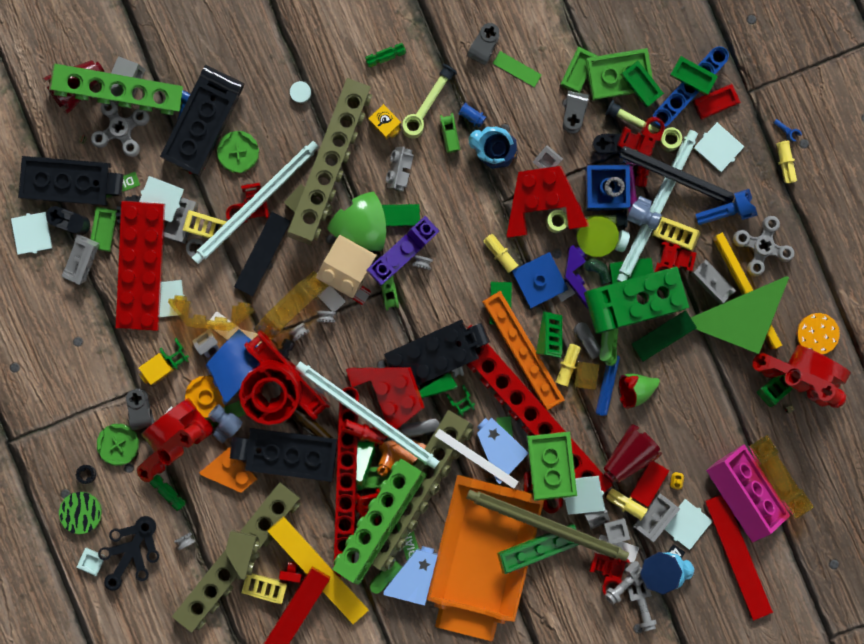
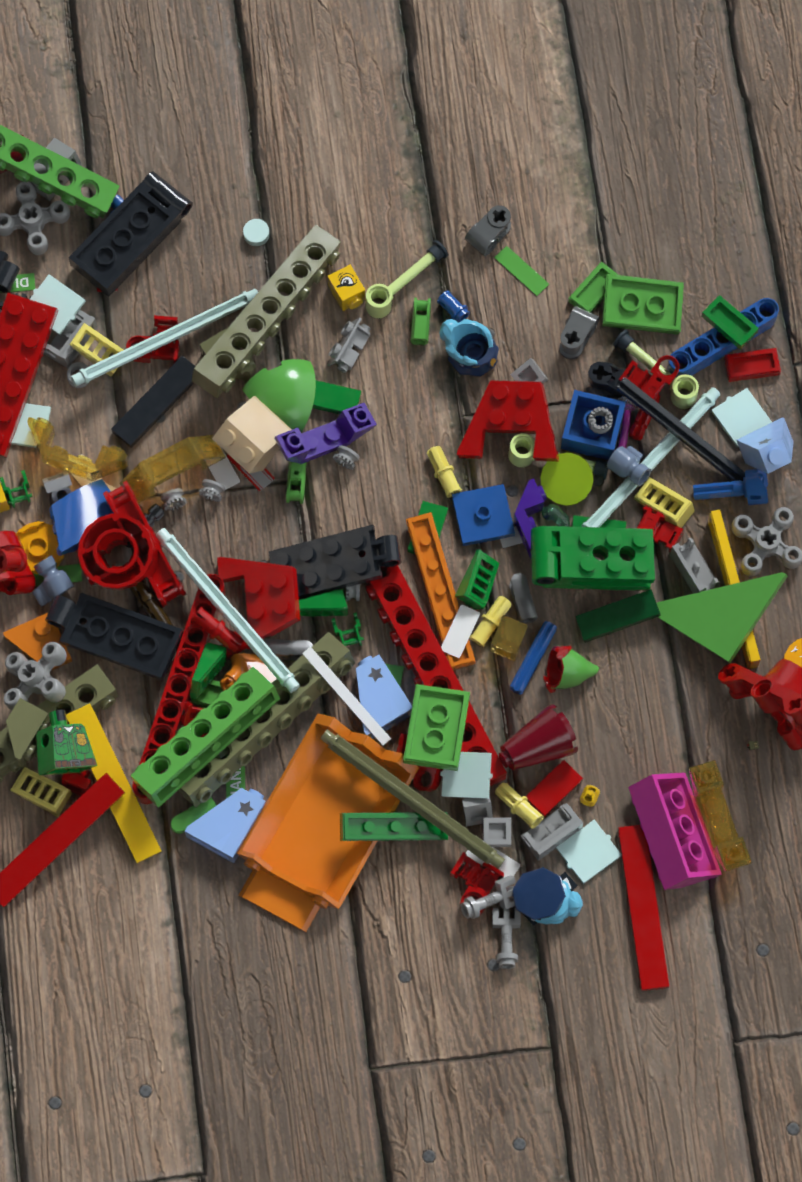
camera: 15 degrees right, 15 degrees down
bright green tile [217,131,259,173] -> none
green axle [365,43,406,68] -> none
bright green bar [599,329,618,366] -> none
light aqua tile [615,230,630,252] -> none
green tile [620,61,664,107] -> none
green slope [756,375,793,408] -> none
none -> light grey gear [4,642,67,711]
none -> green torso [36,710,97,775]
none -> white sticker [441,605,480,658]
none -> light blue slope [736,418,793,473]

